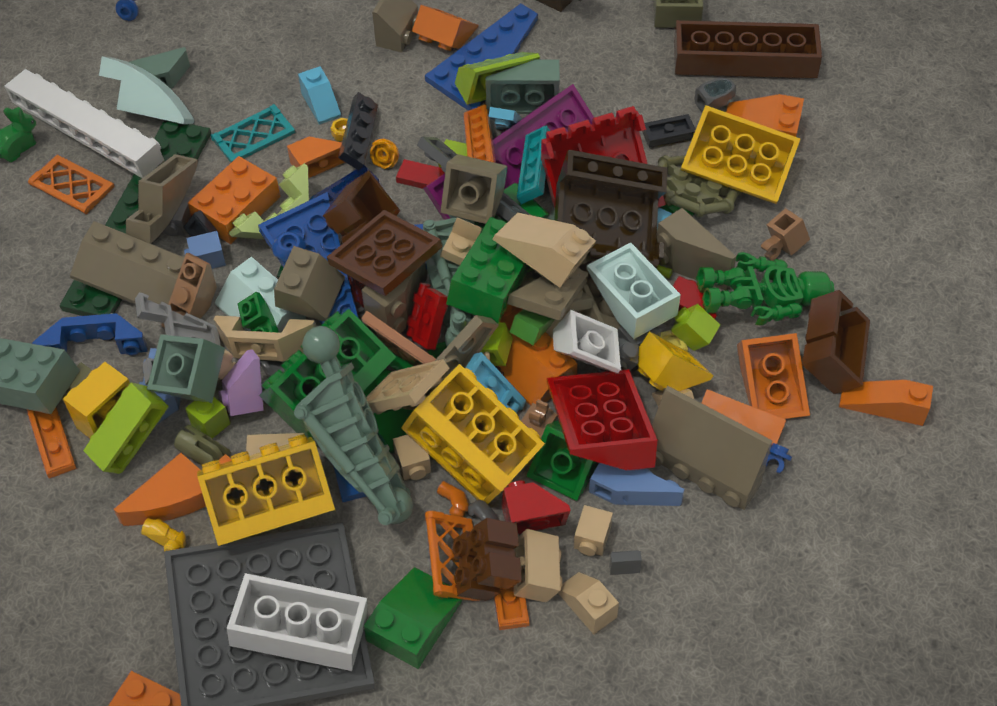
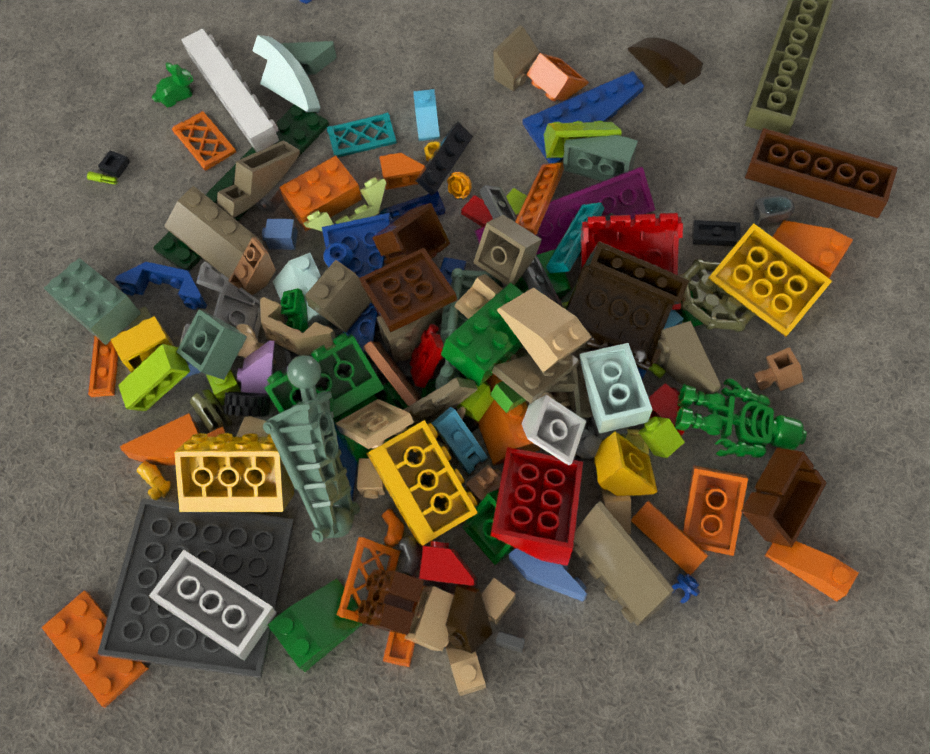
camera: 25 degrees right, 10 degrees up
black tile [184,210,217,237] -> none
medium azure plate [489,107,522,130] -> none
none -> black tyre [224,392,270,417]
none -> dark brown slope [445,584,493,654]

